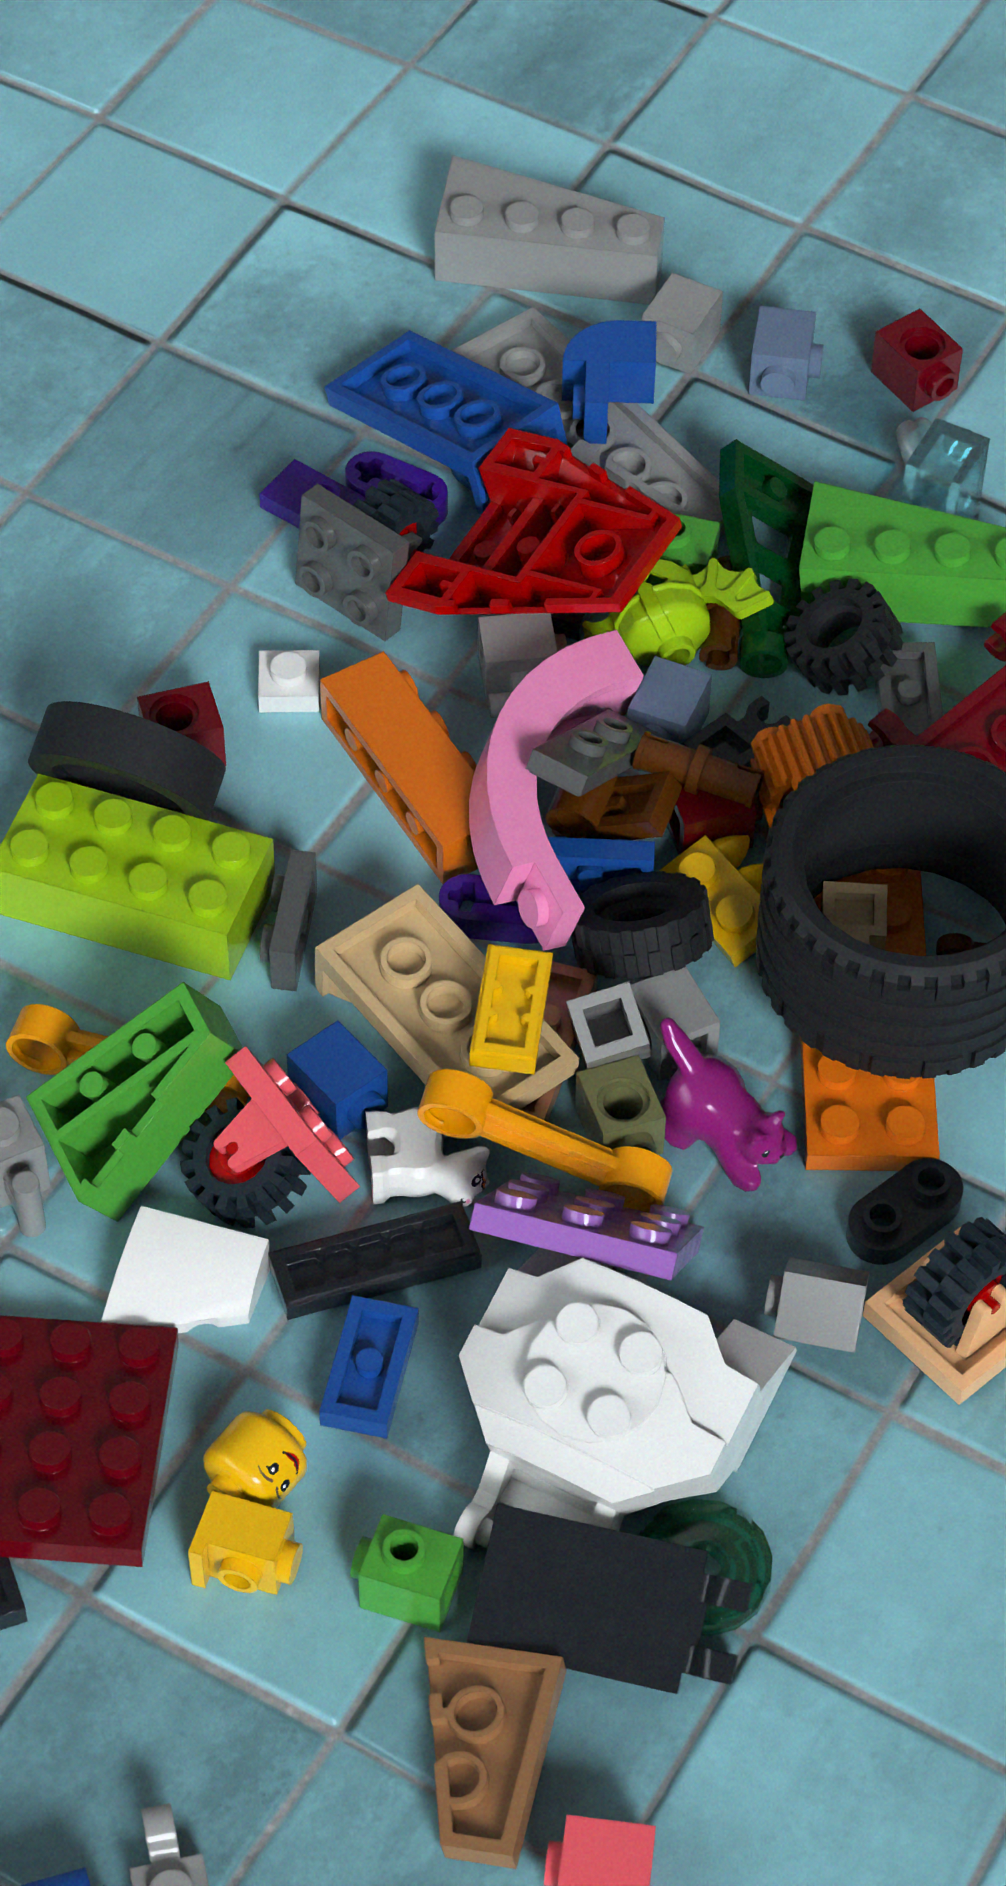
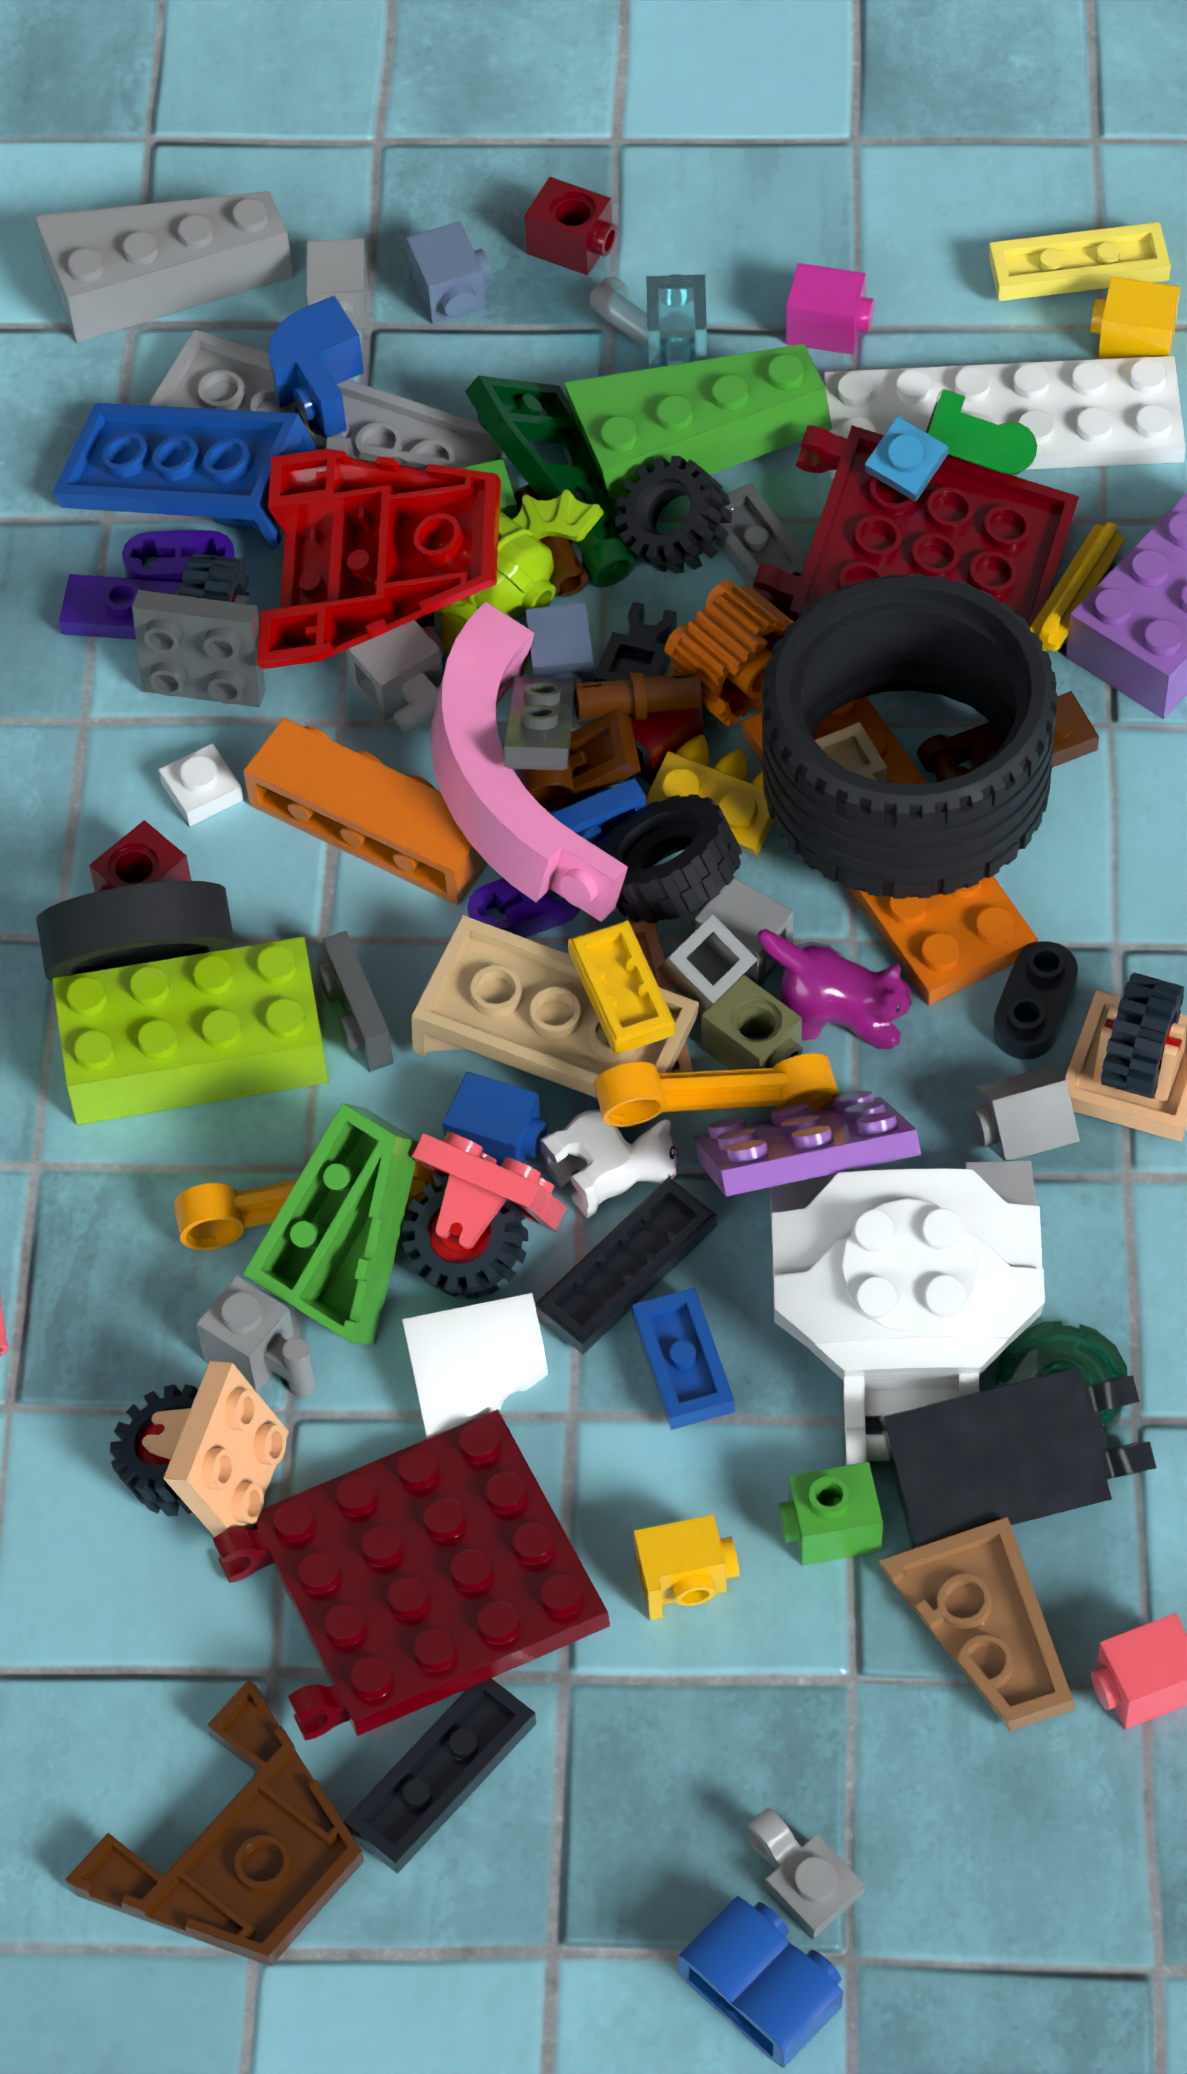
camera: 25 degrees left, 5 degrees up
yellow head [203,1409,307,1508] -> none

